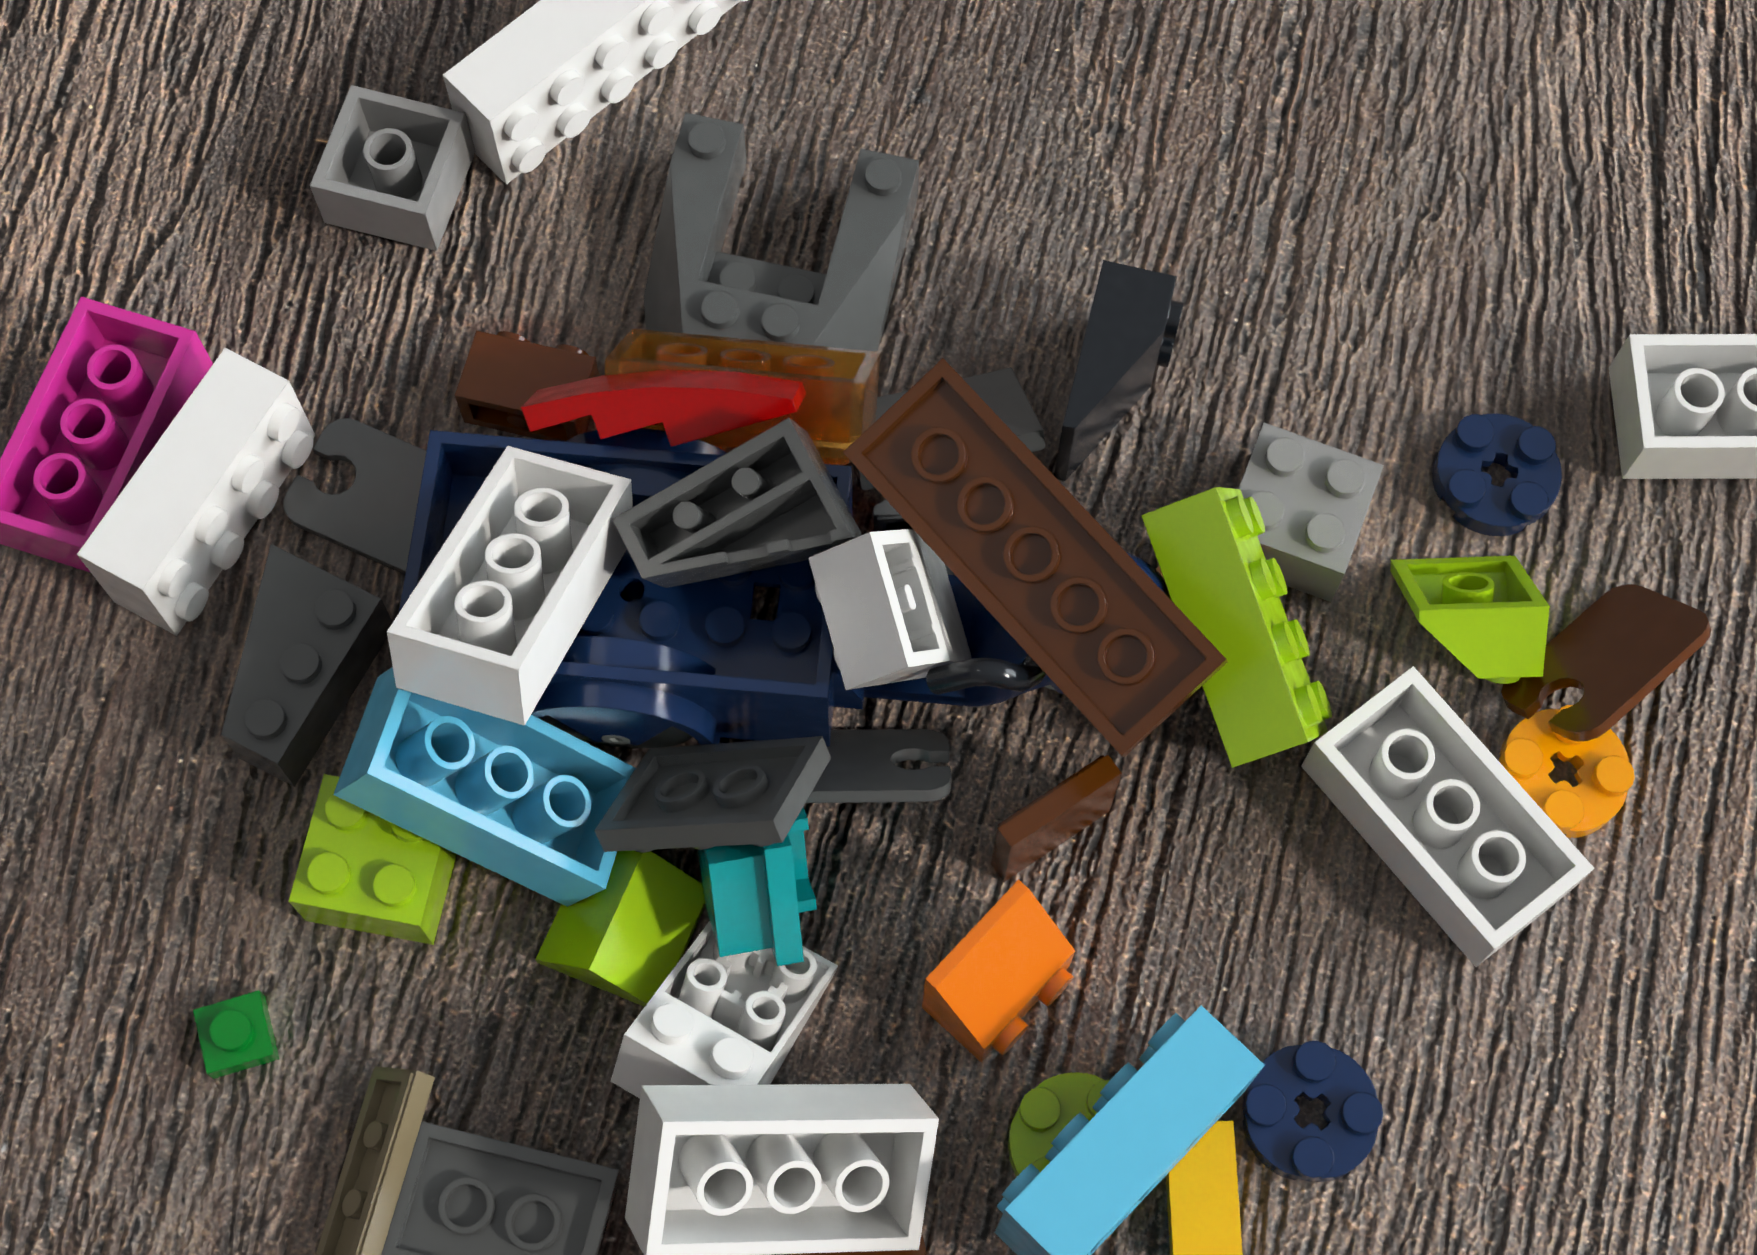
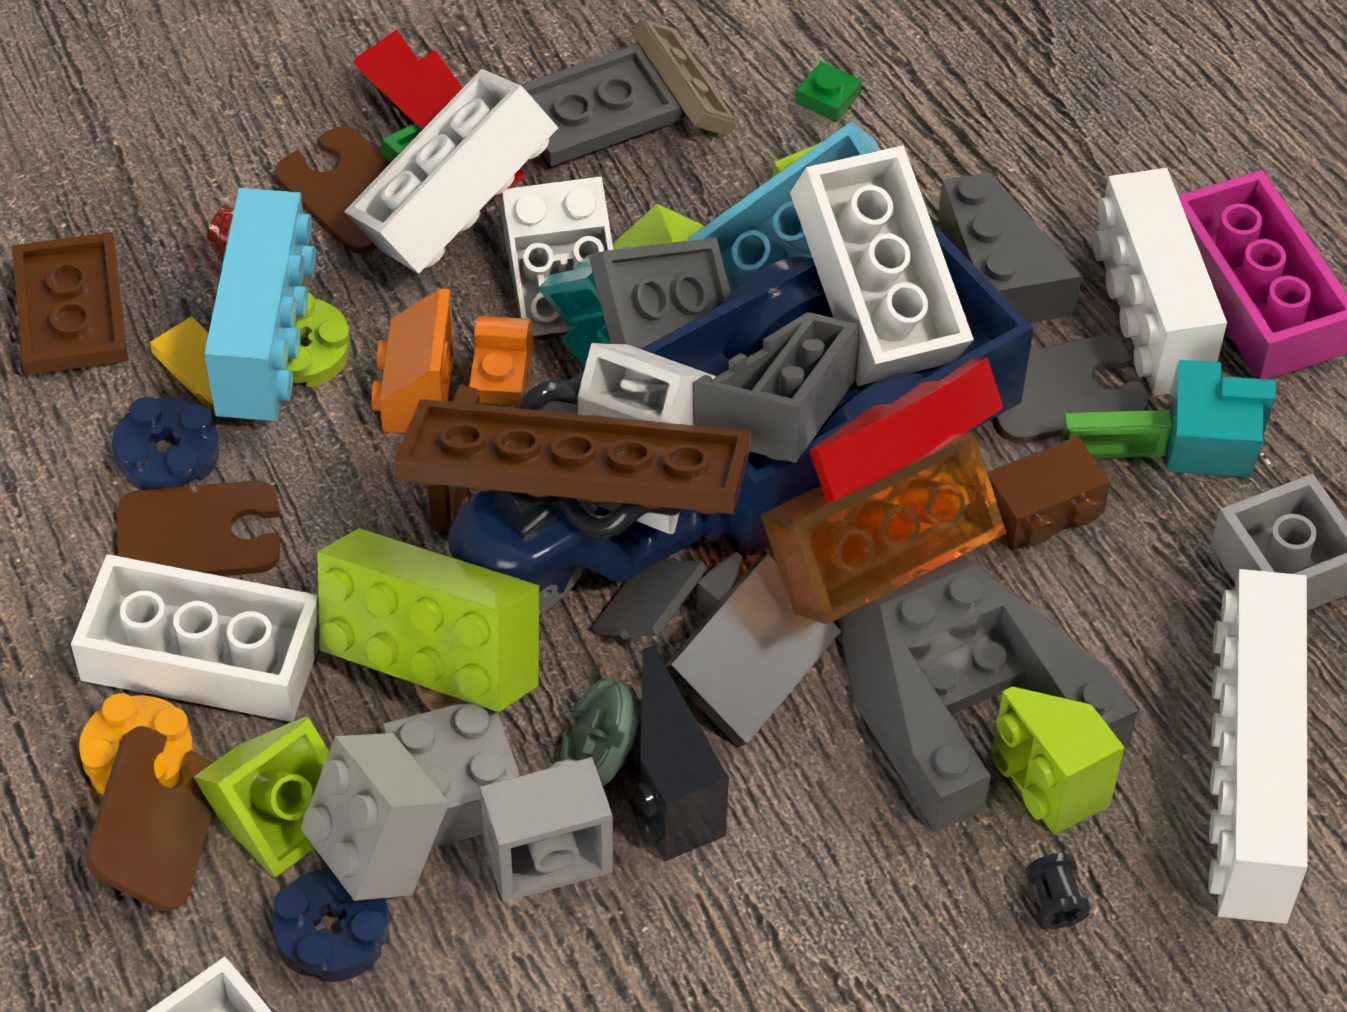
camera: 140 degrees right, 15 degrees down
none -> reddish brown piece [117,481,281,576]
none -> light grey brick [301,733,449,901]
none -> orange brick [469,316,534,405]
none -> light grey brick [480,757,613,902]
none -> sand green tile [560,678,639,786]
none -> lime slope [991,687,1124,835]
none -> black bush [1025,853,1091,929]
none -> bright green tile [1060,410,1172,459]
none -> teal plate [1167,360,1276,478]

